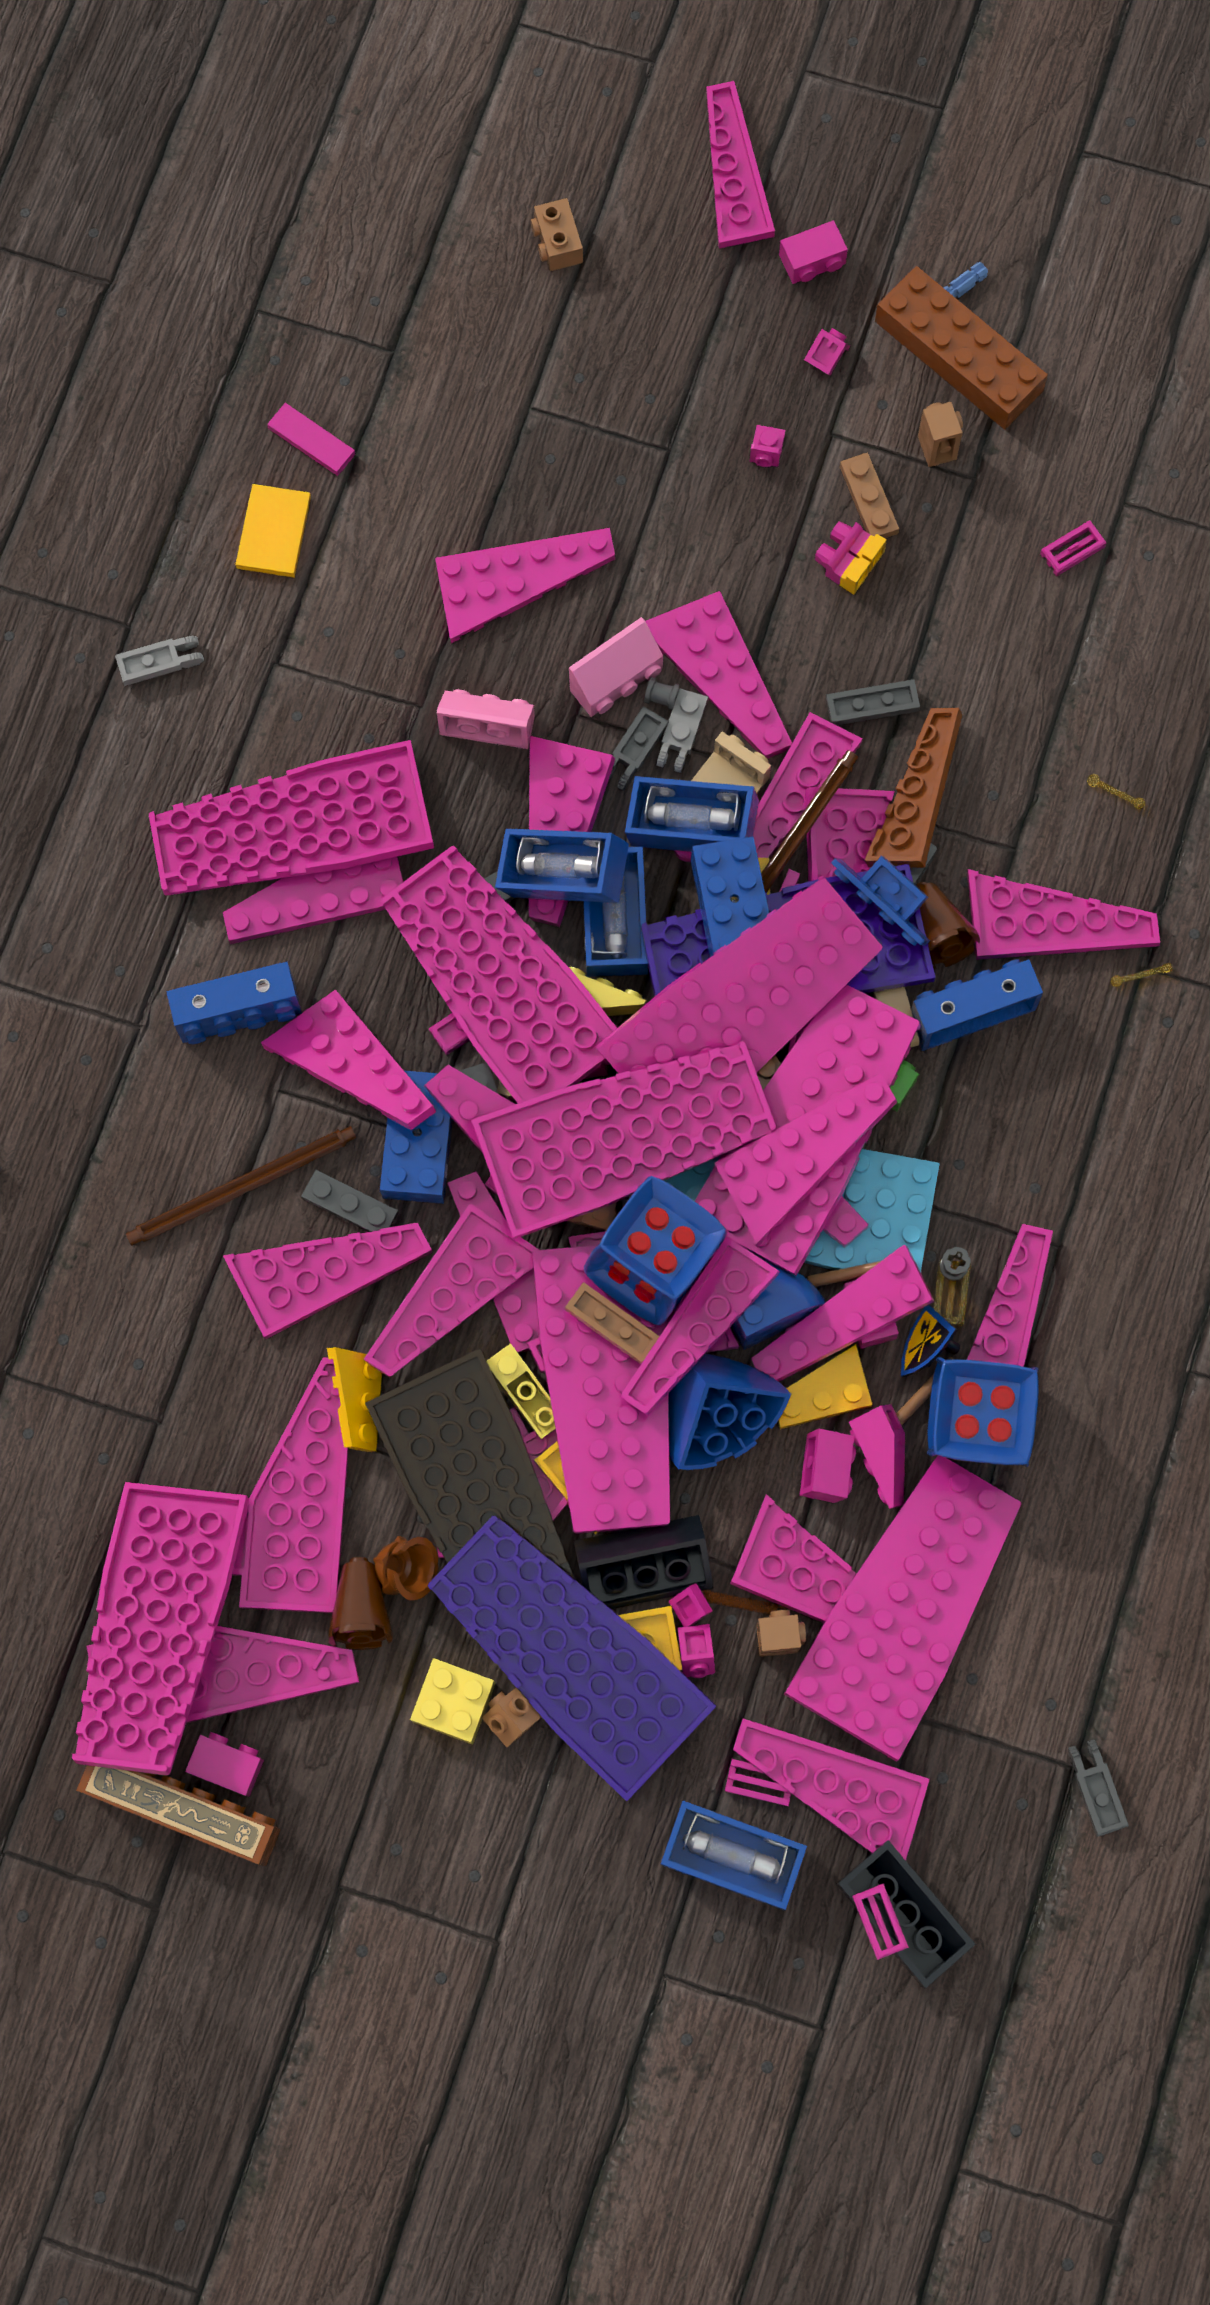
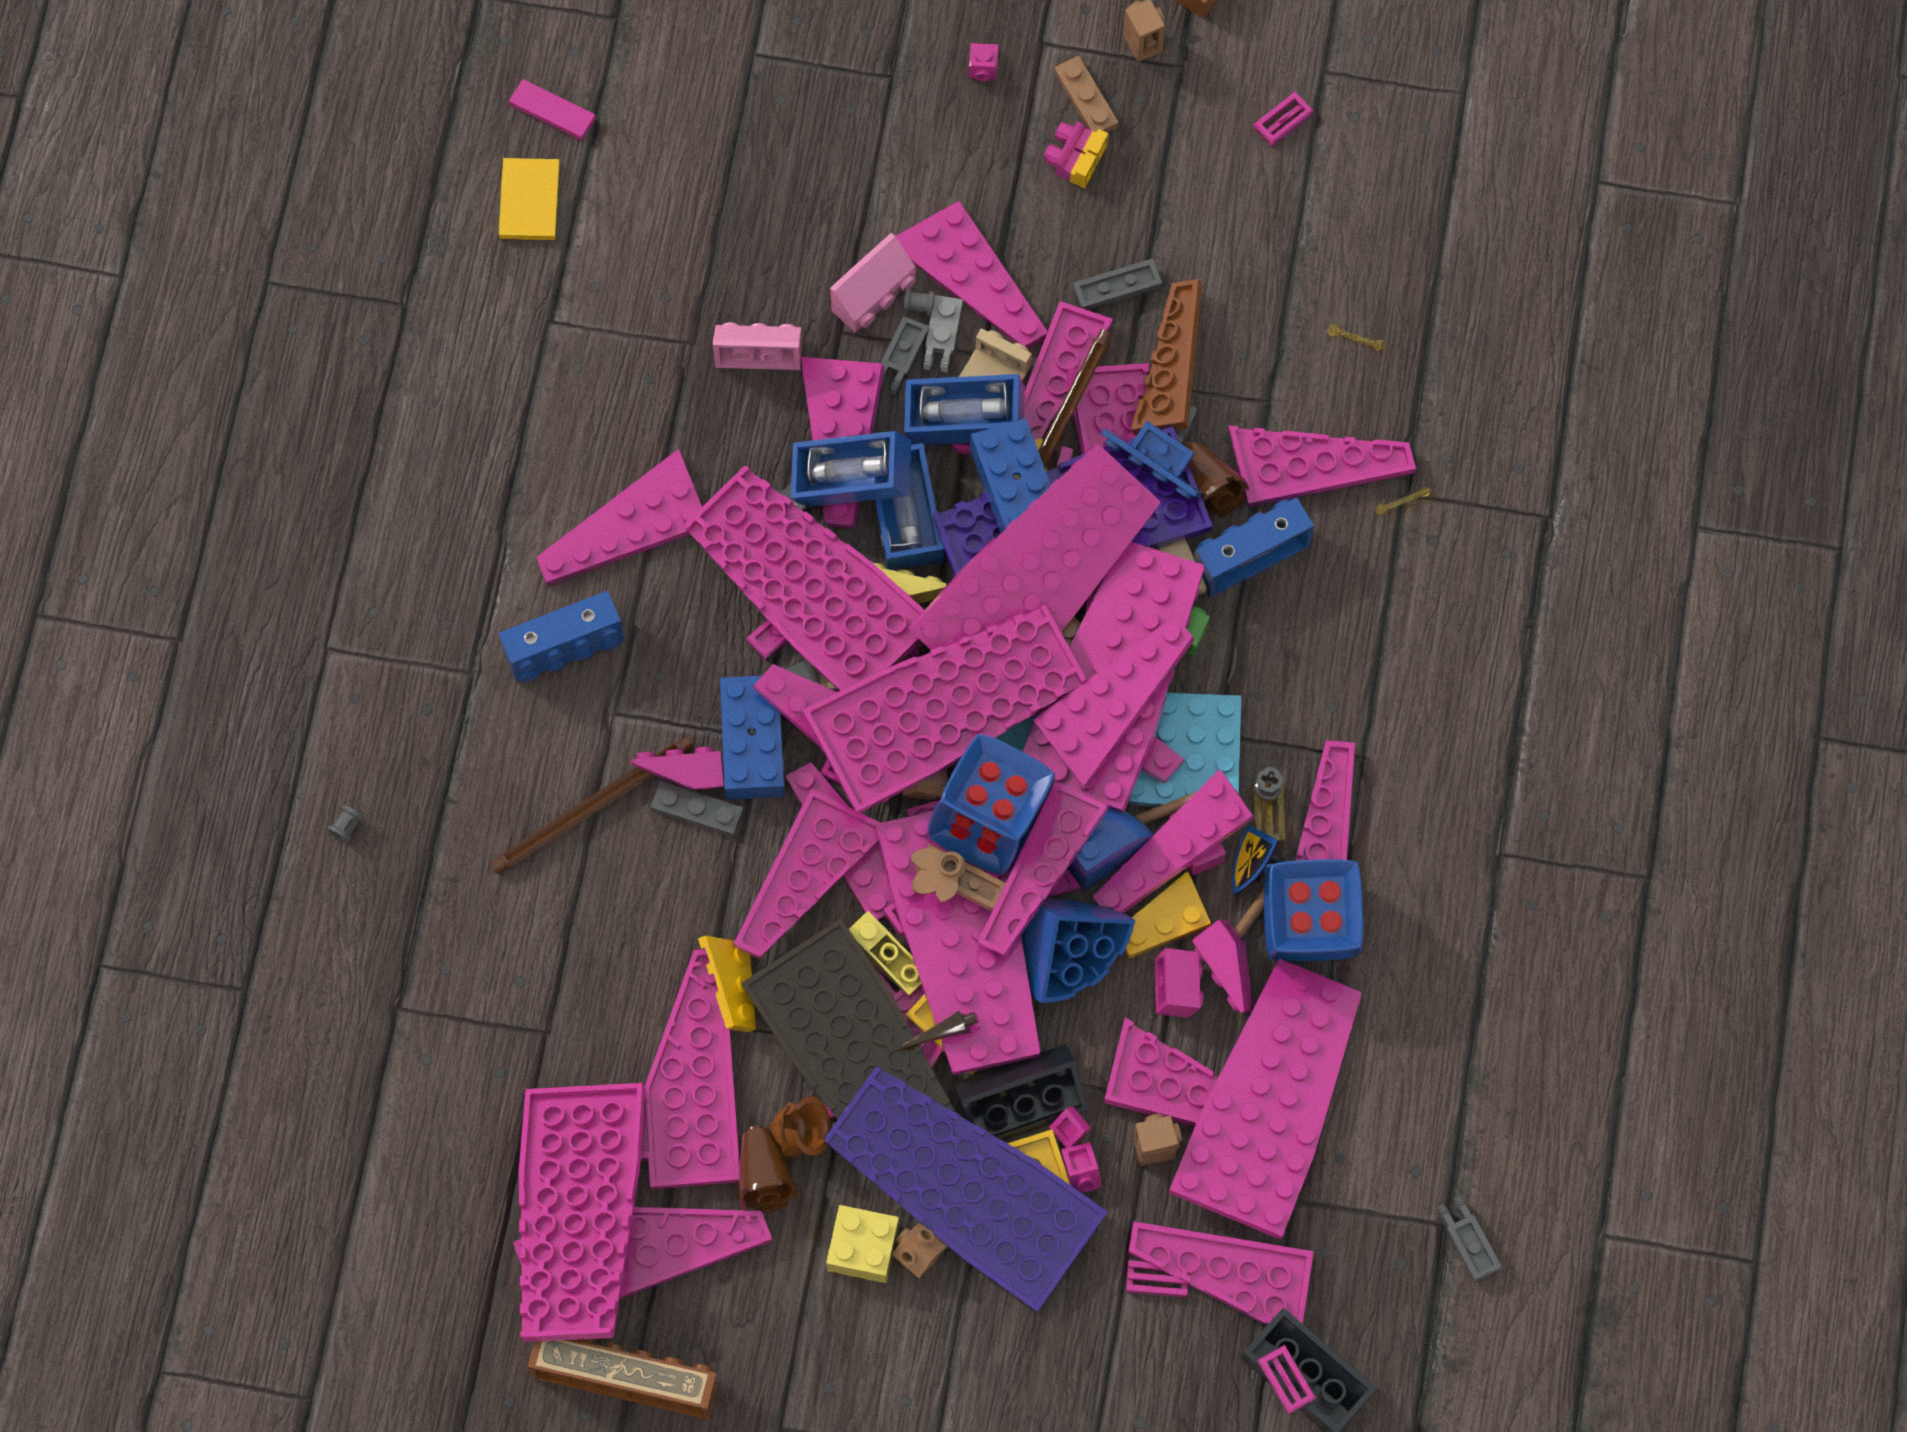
camera: 10 degrees left, 5 degrees down
light grey hinge [115,635,204,686] -> none
dark pink wing [149,740,434,896] -> none
dark pink brick [185,1732,264,1797] -> none
dark pink wing [223,1223,433,1339] -> none
dark pink wing [261,990,436,1130] -> none
dark pink wing [435,528,615,644] -> none
blue piece [660,1801,807,1910] -> none
dark orange piece [701,1590,786,1615] -> none
none -> dark pink slope [630,746,724,790]
none -> dark brown piece [901,1011,979,1049]
none -> medium nougat plate [910,847,965,902]

